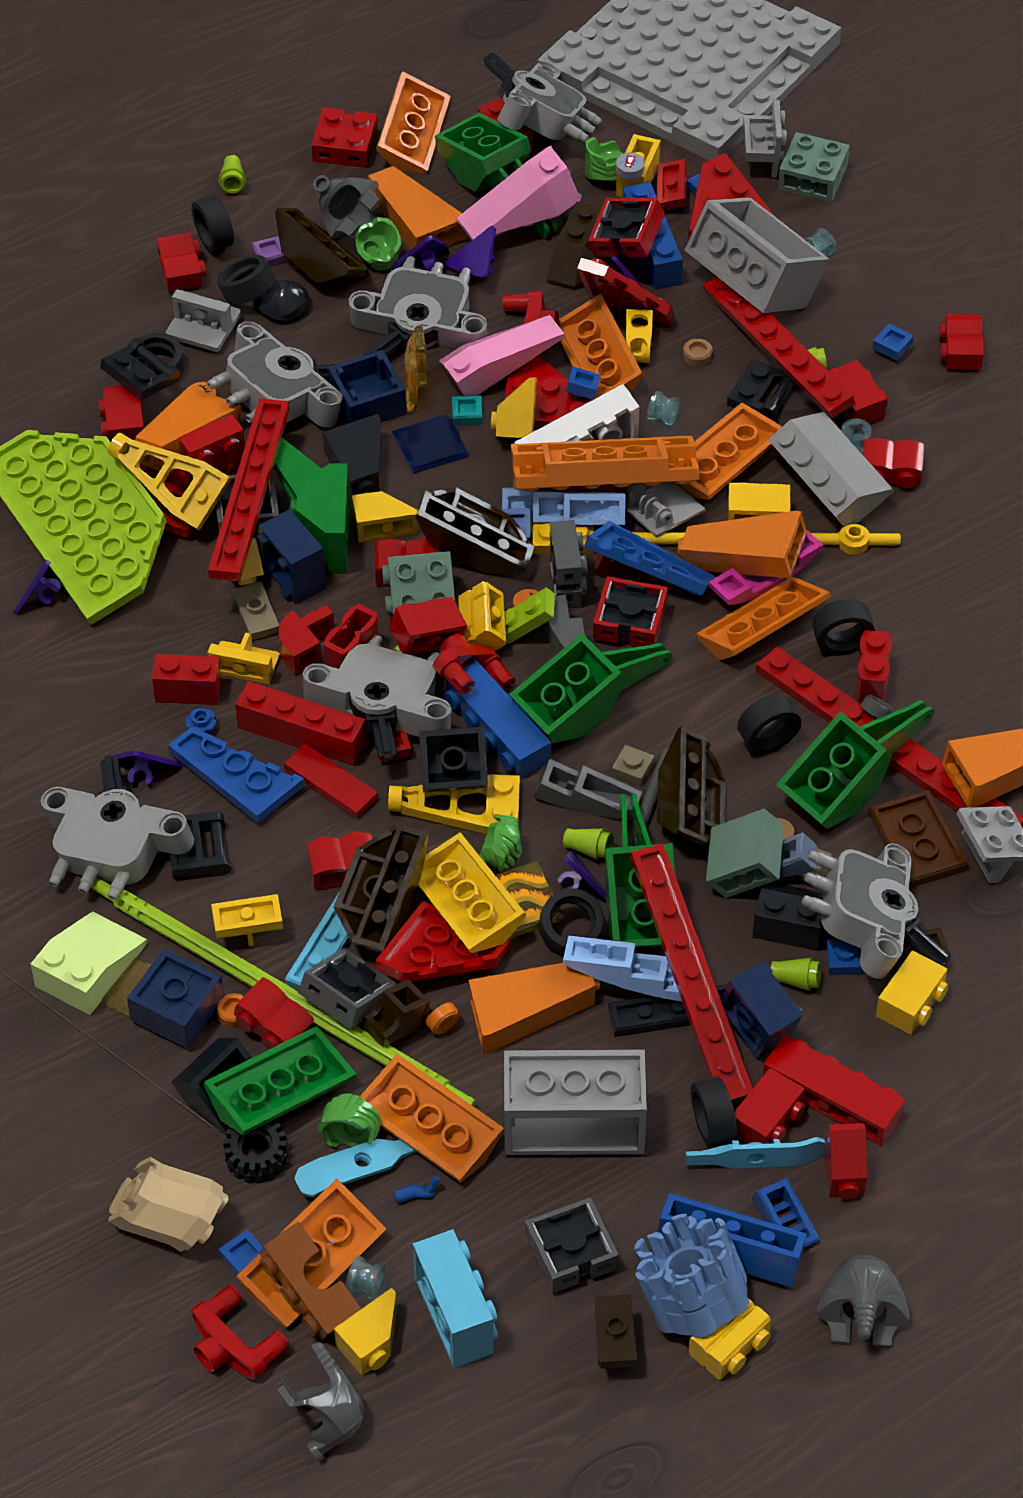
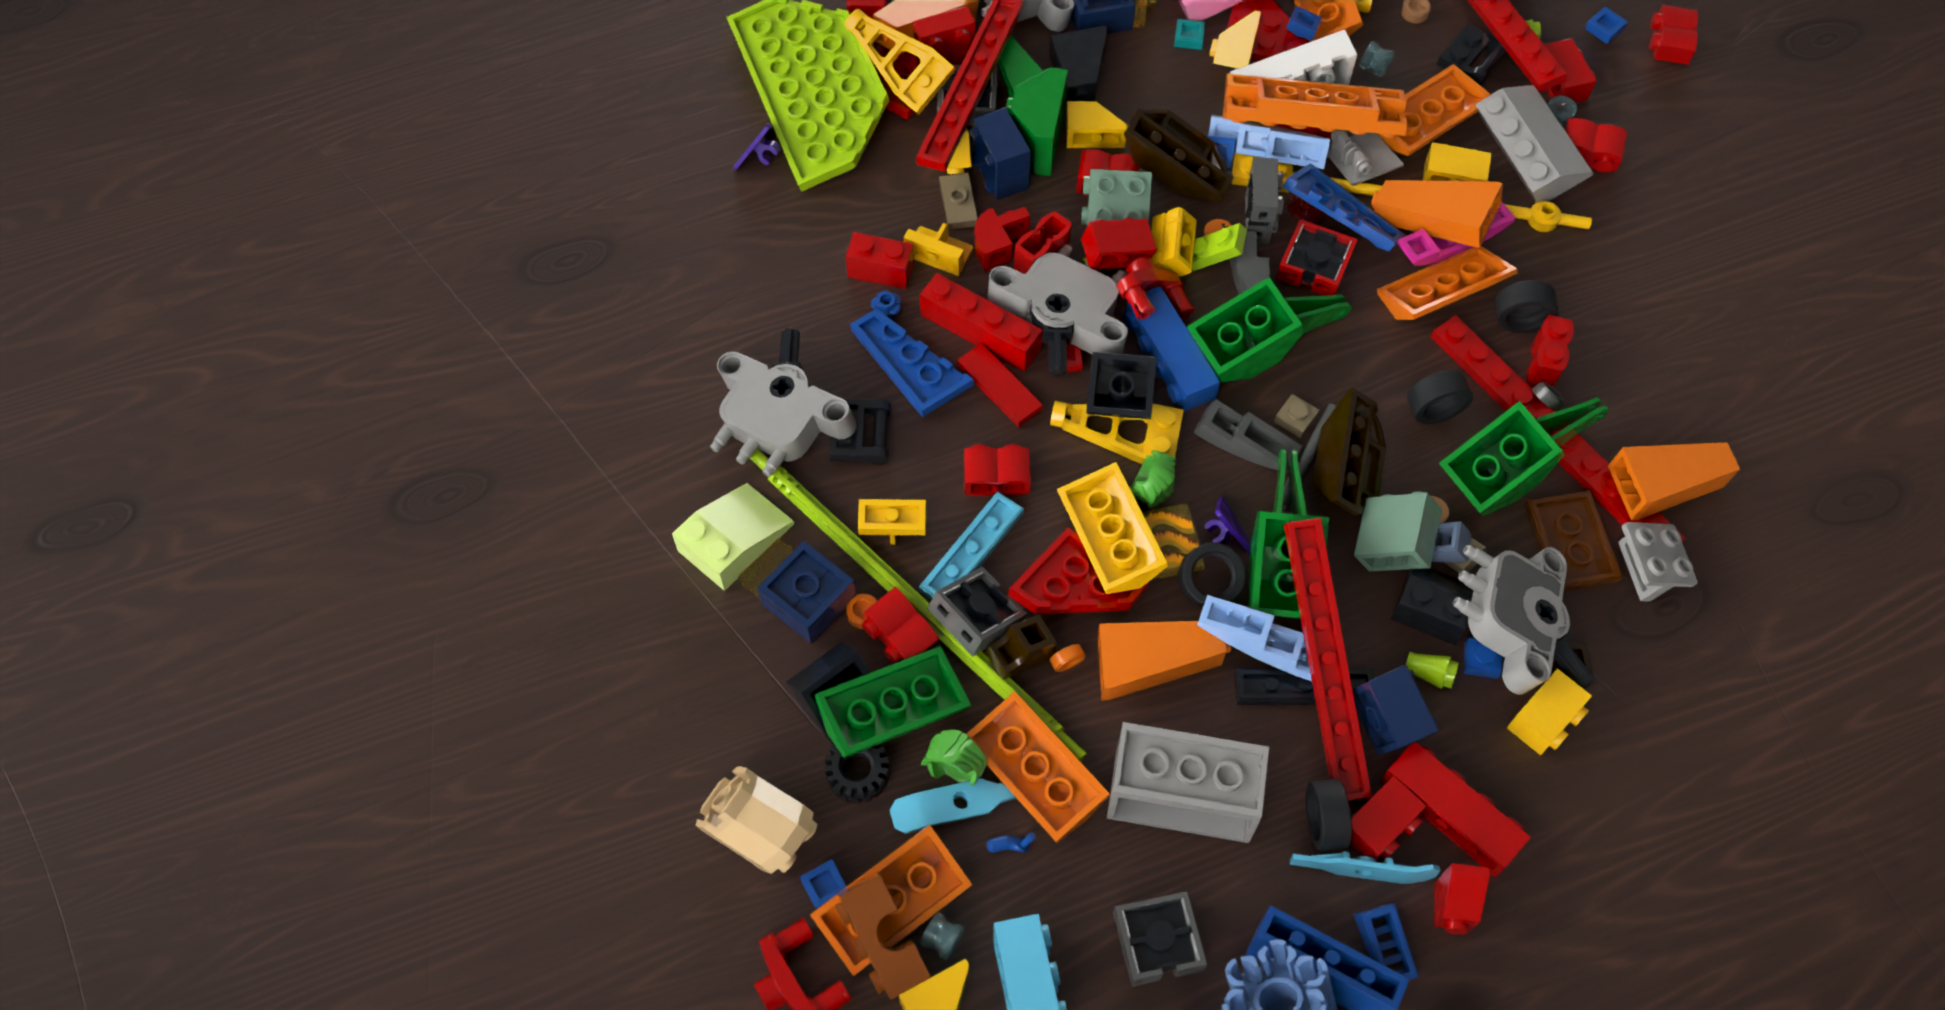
camera: 10 degrees right, 10 degrees up
dark purple piece [111,751,181,786] -> none
dark brown wedge [333,823,429,953] -> none
clear blue piece [392,414,469,474] -> none
lime cone [563,828,614,861] -> none

